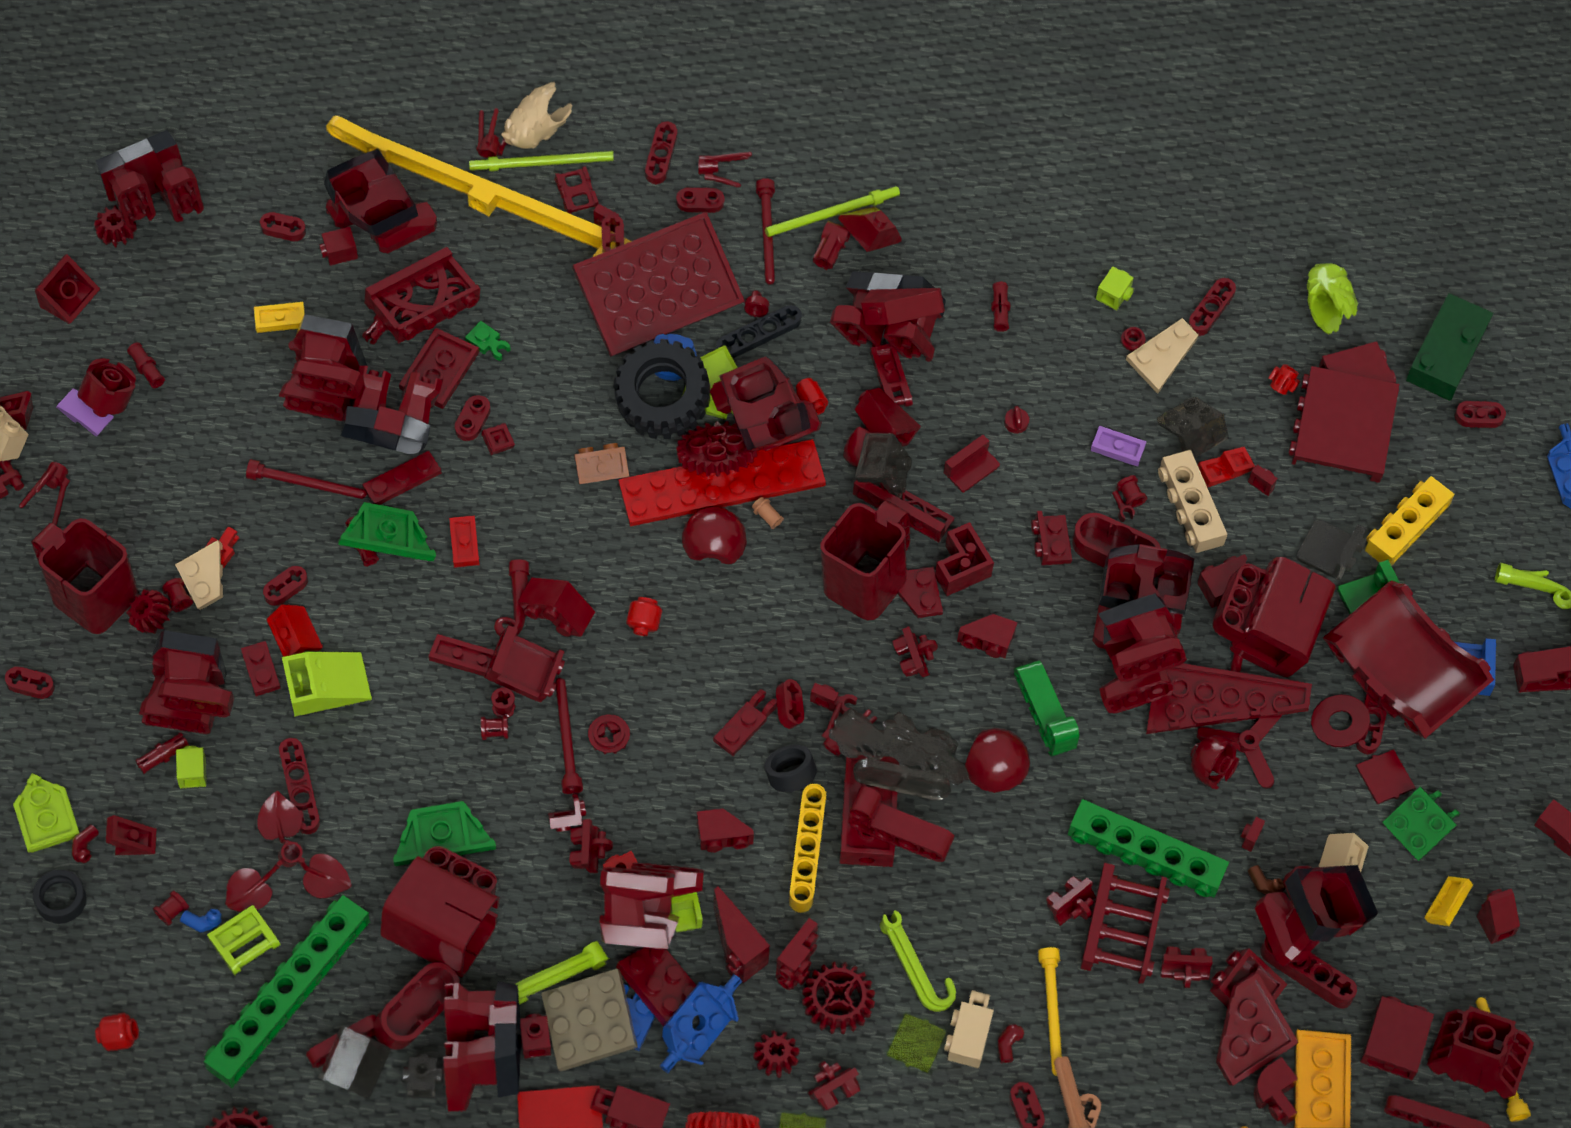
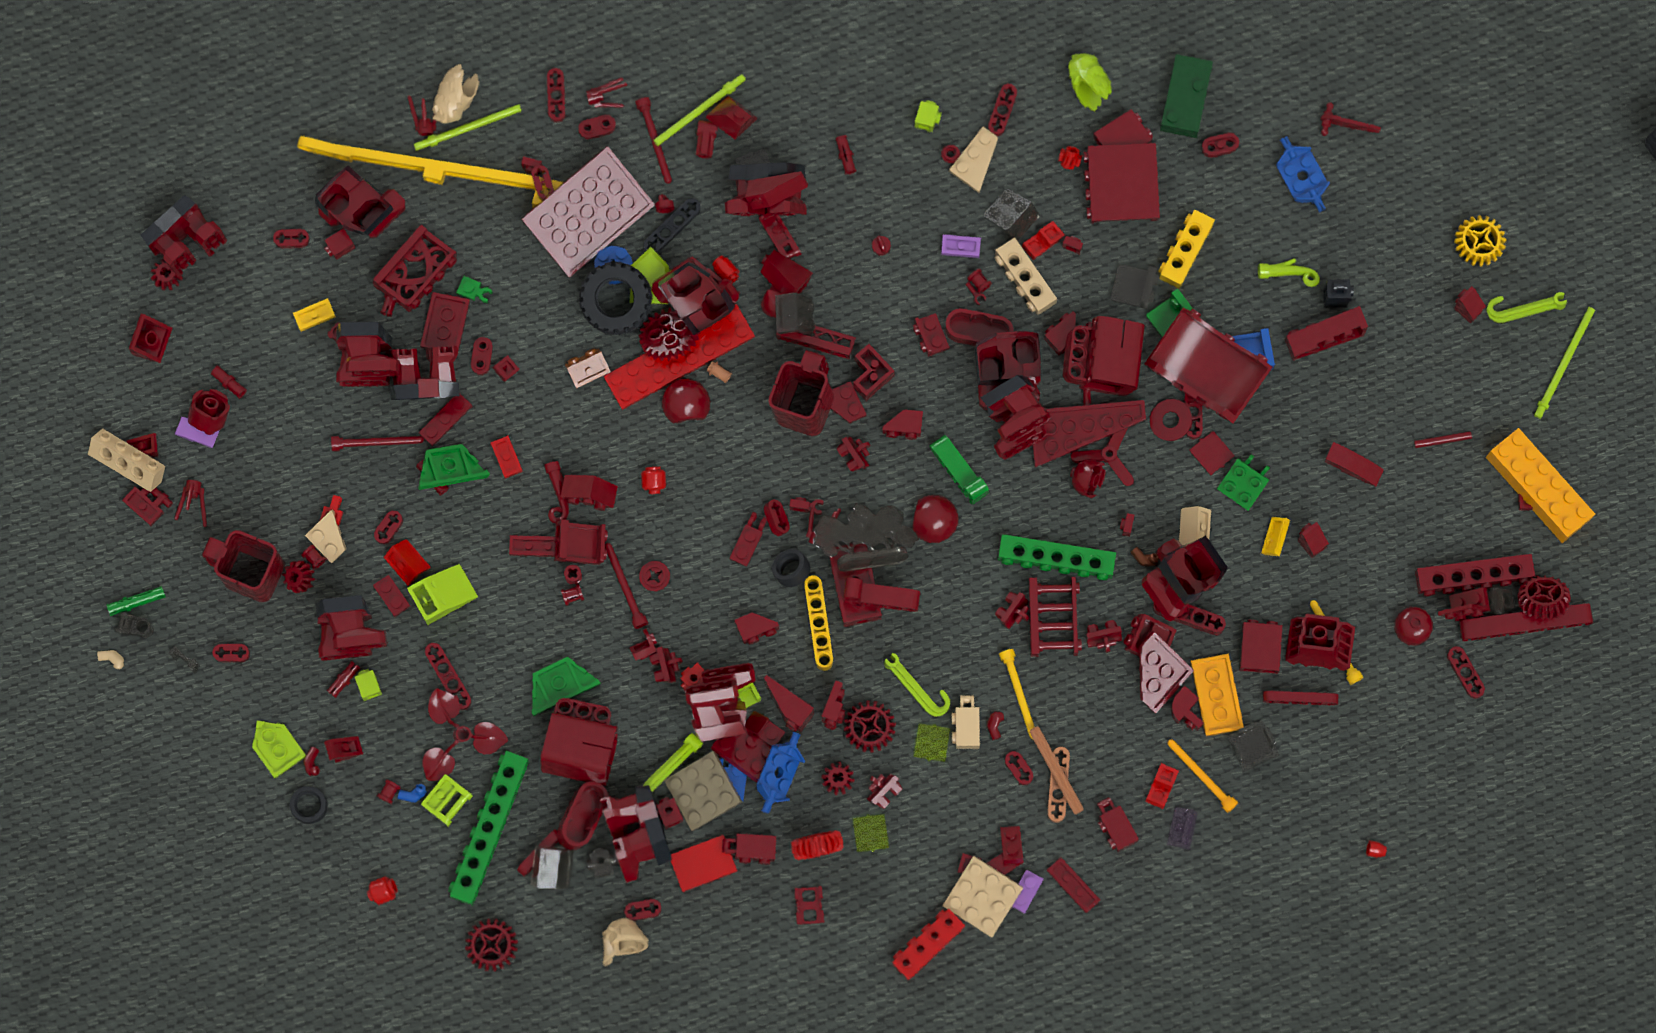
camera: 10 degrees left, 15 degrees up
dark red piece [555,166,599,214] -> none
dark red panel [944,435,1000,493] -> none
none -> dark red slope [745,711,785,746]

